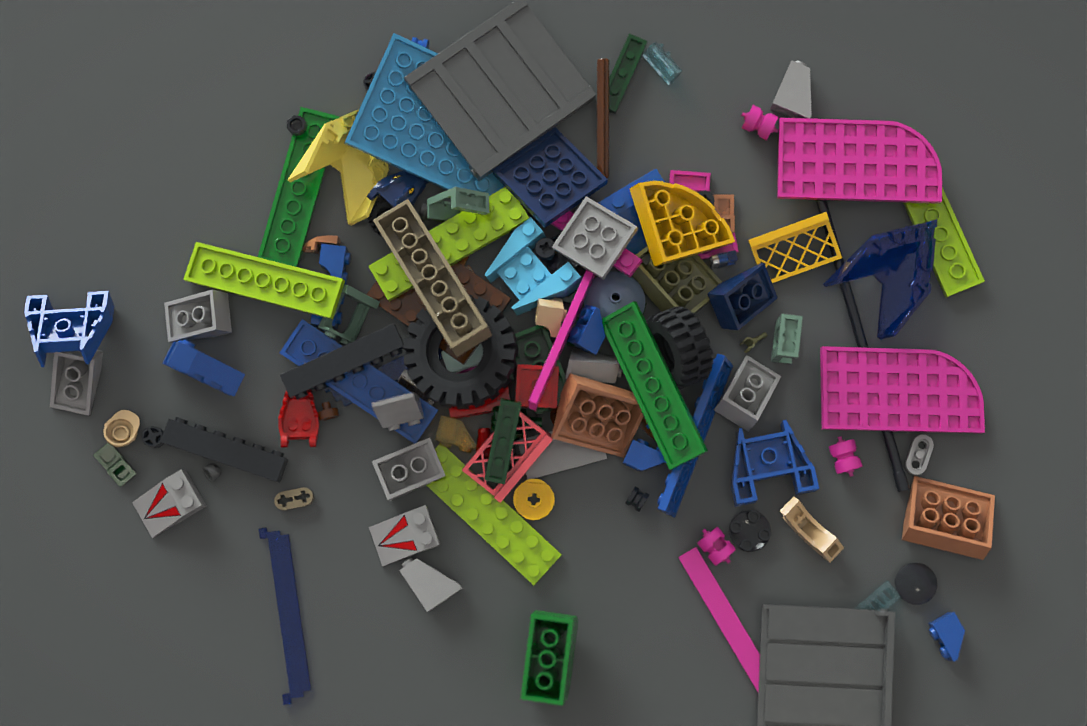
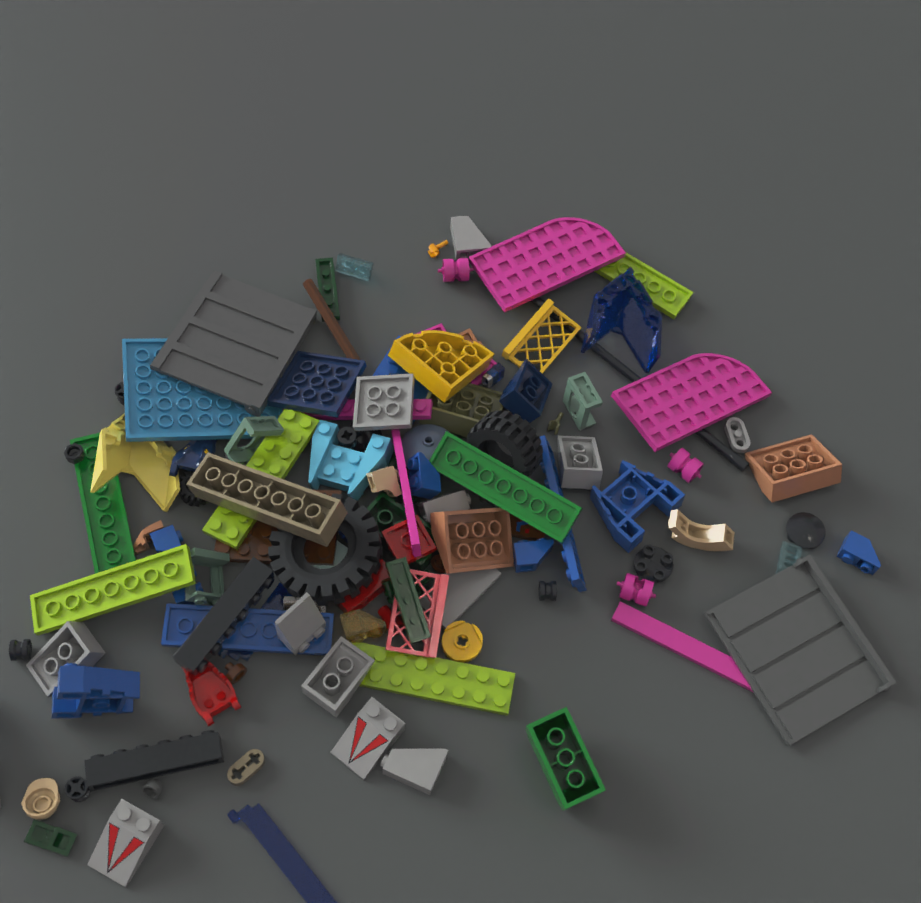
camera: 40 degrees left, 20 degrees down
none -> black wheel [9,639,32,661]
none -> light orange hand [428,240,449,258]

